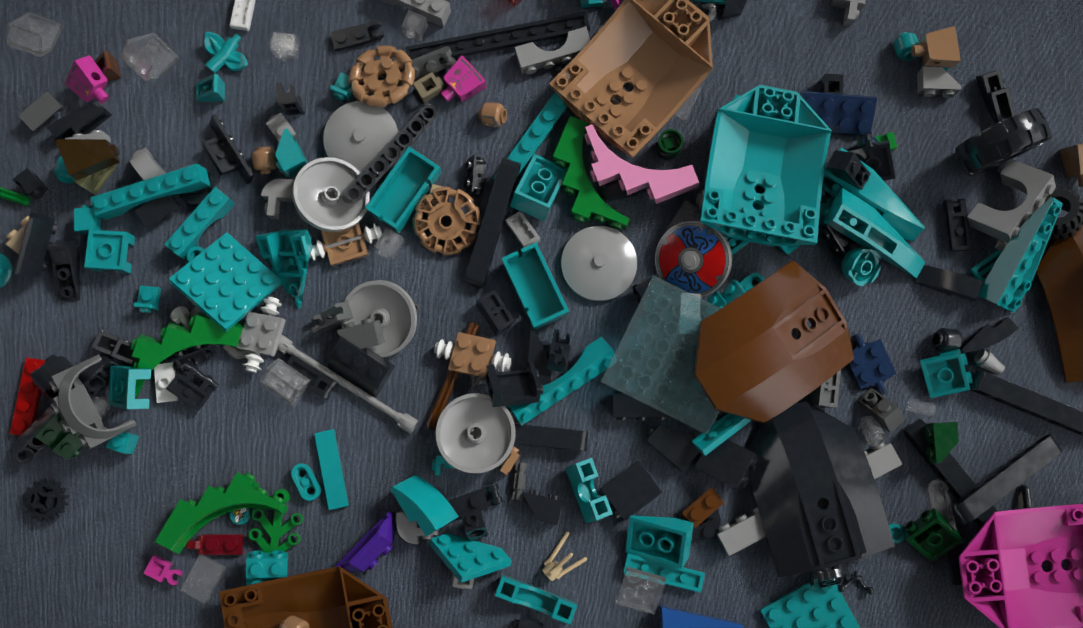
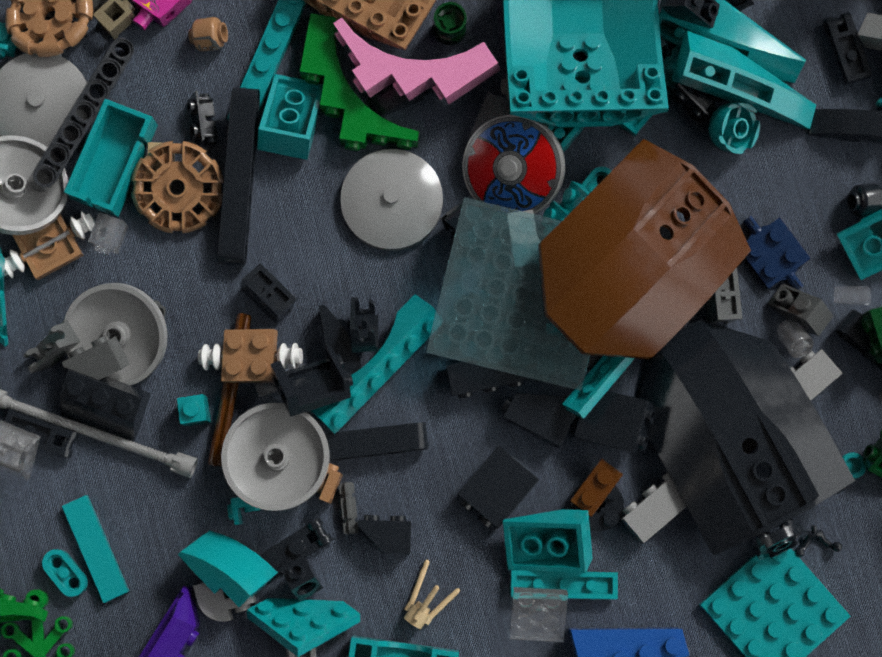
camera: 15 degrees left, 0 degrees up
teal piece [501,242,569,330] -> none
light grey plate [505,211,541,248] -> none
teal arch [565,458,613,523] -> none
none -> teal brick [177,394,211,427]

